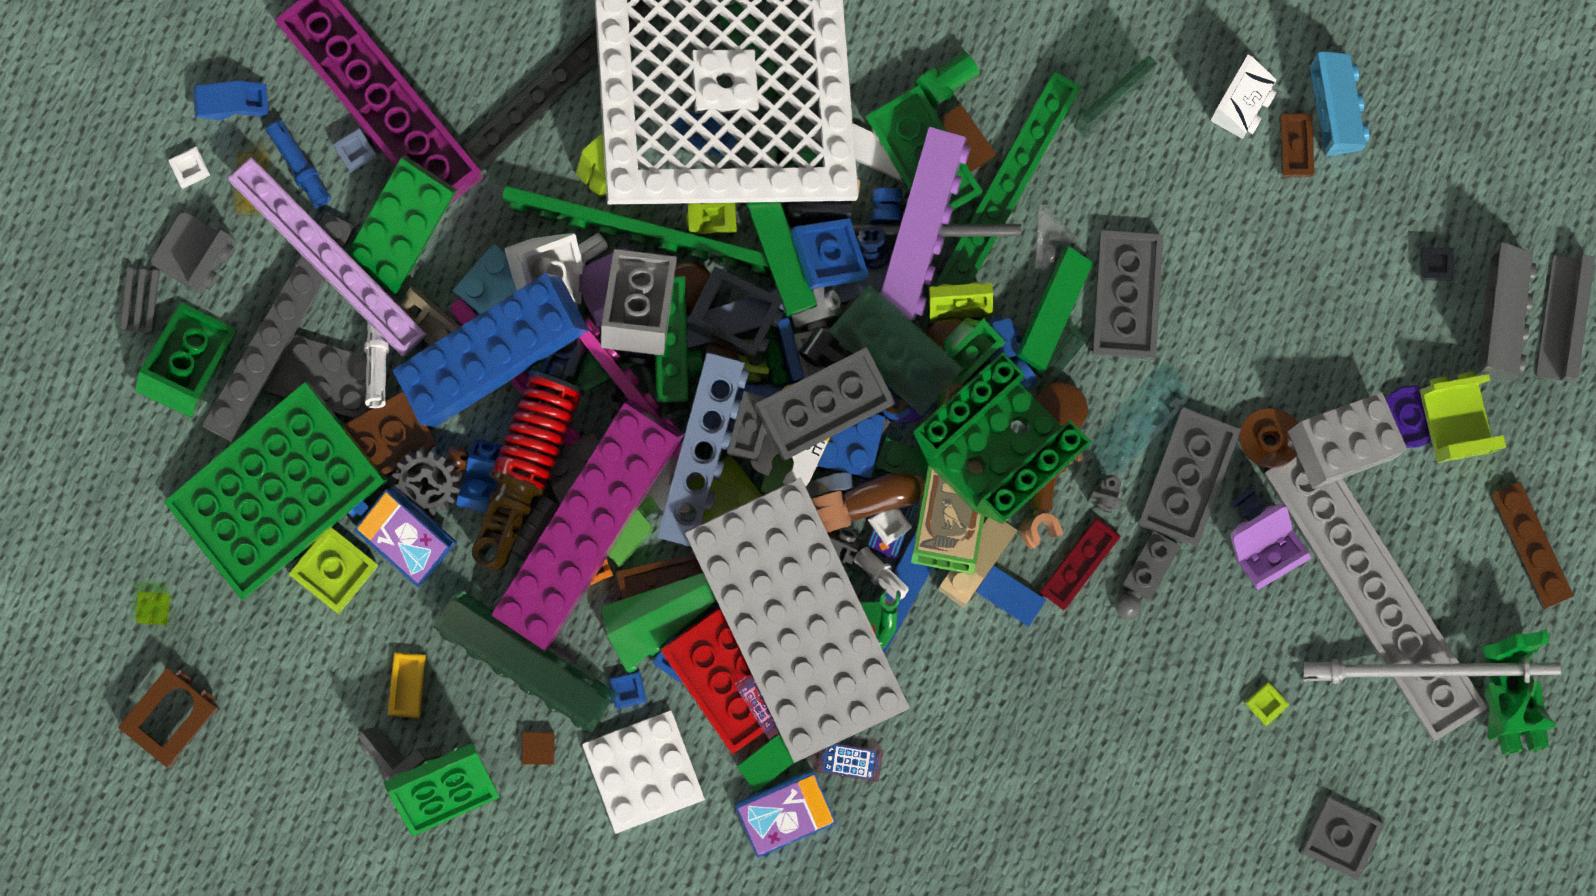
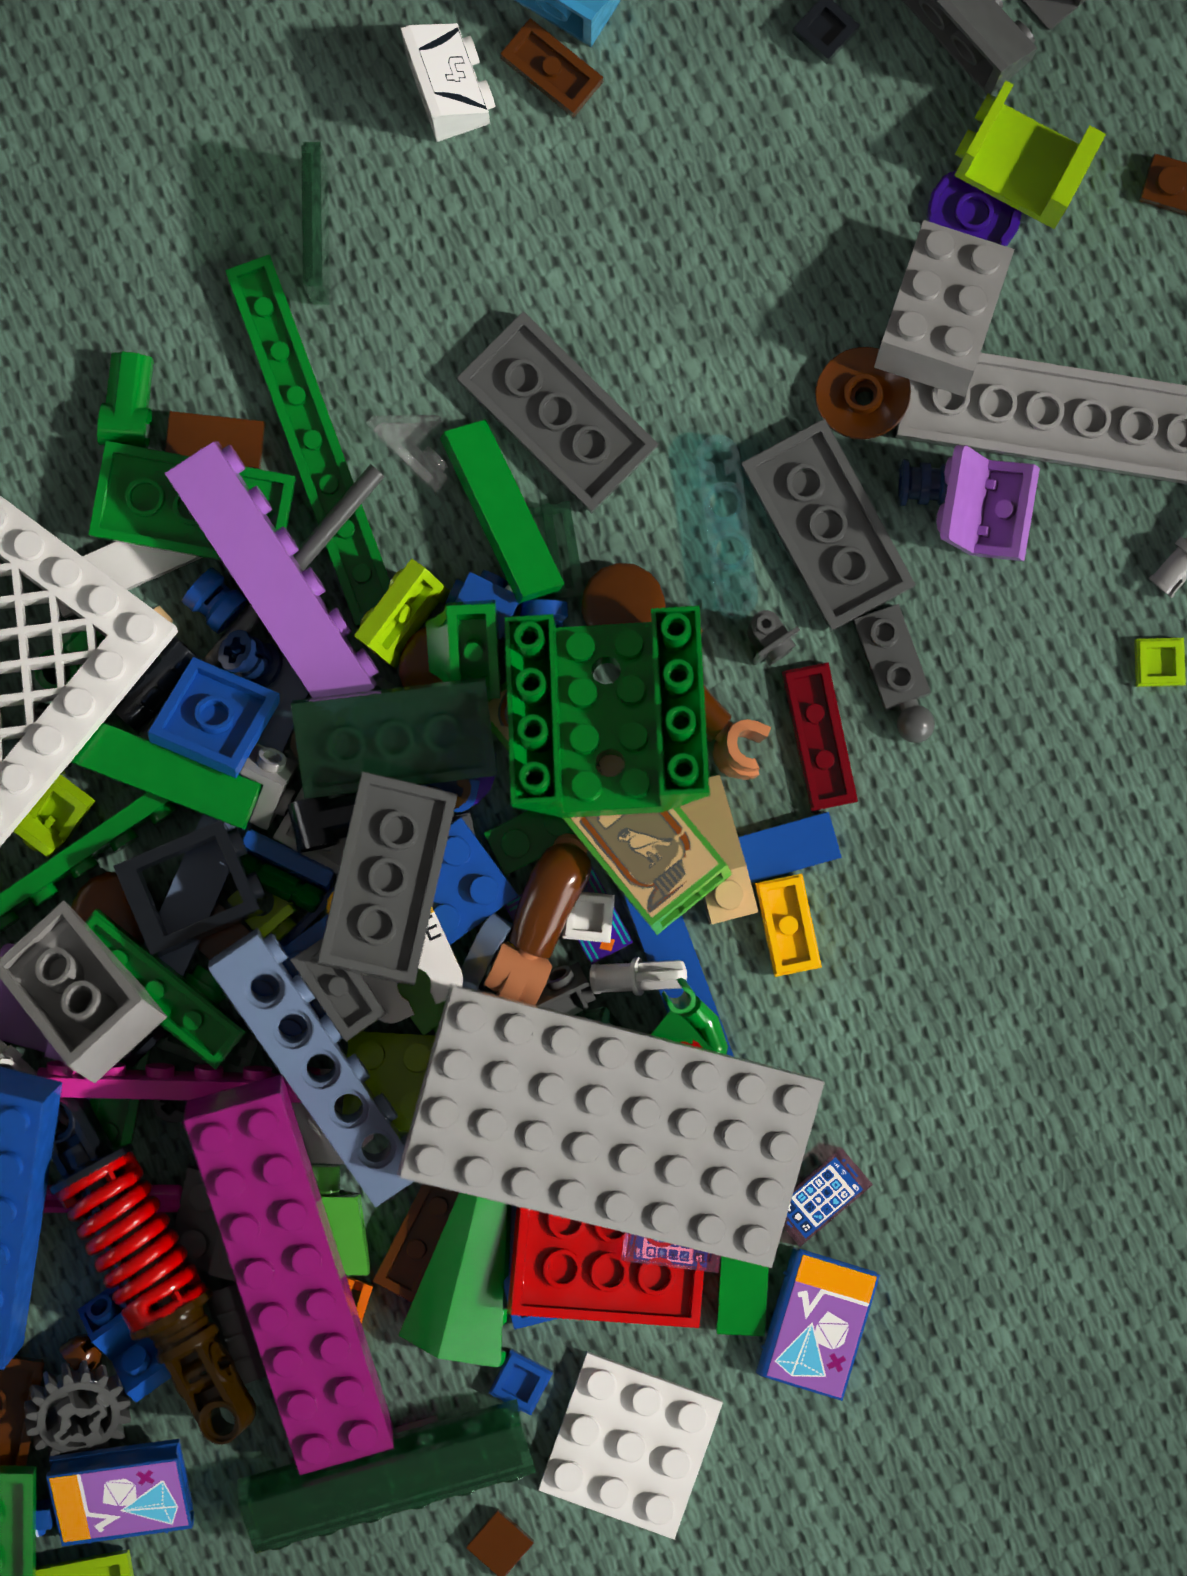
camera: 50 degrees left, 5 degrees up
none -> yellow plate [754,874,822,977]

